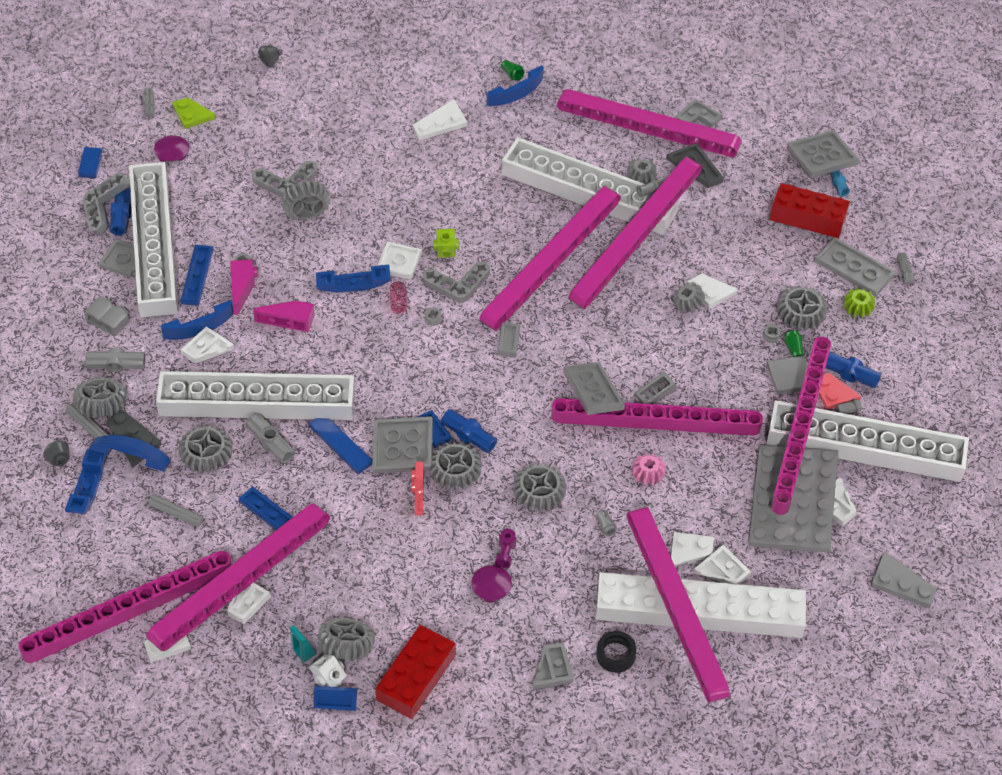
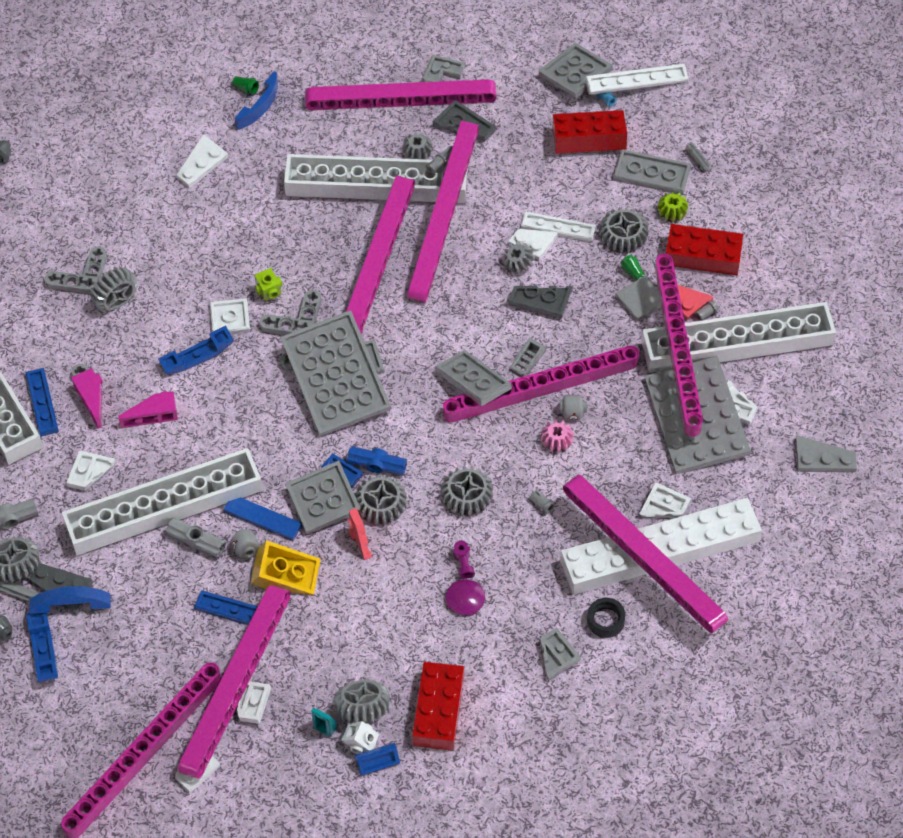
camera: 20 degrees left, 5 degrees up
light grey axle [148,495,203,527] -> none
blue slope [160,300,234,340] -> none
light grey gear [179,424,232,474] -> none
clear pink beam [390,281,407,314] -> none
white wing [671,532,714,568] -> none
light grey bush [763,324,781,343] -> none
blue piece [826,352,882,388] -> none
none -> light grey head [231,529,260,559]
none -> yellow slope [250,540,321,595]
none -> light grey plate [280,310,392,437]
none -> dark grey wing [508,286,573,319]
none -> white tile [521,212,596,243]
none -> light grey head [560,395,587,419]
none -> white tile [585,64,689,95]
none -> red brick [666,224,744,276]

